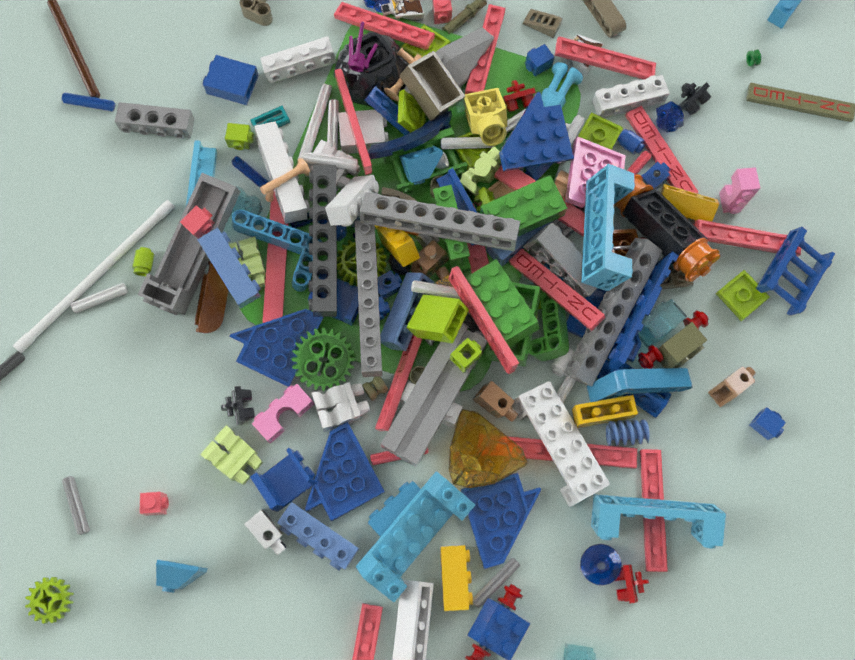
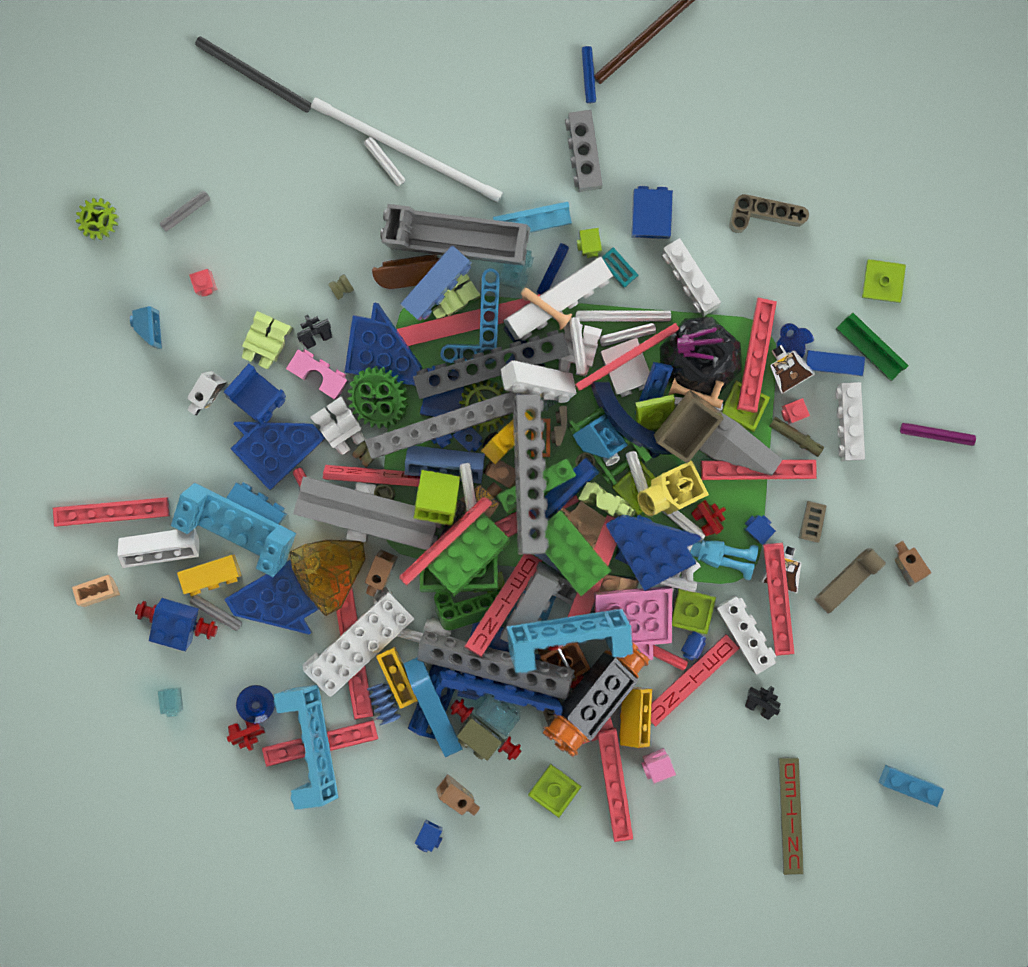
camera: 85 degrees right, 15 degrees up
lime brick [132,247,155,276] -> none
coral brick [180,205,215,239] -> none
medium blue brick [277,502,360,571] -> none
lime brick [450,338,482,373] -> none
lime tile [474,187,495,211] -> none
blue brick [641,162,671,189] -> none
clear blue brick [656,101,684,133] -> none
green bush [746,49,761,67] -> none
blue fence [756,226,835,316] -> none
none -> olive wheel [328,274,354,300]

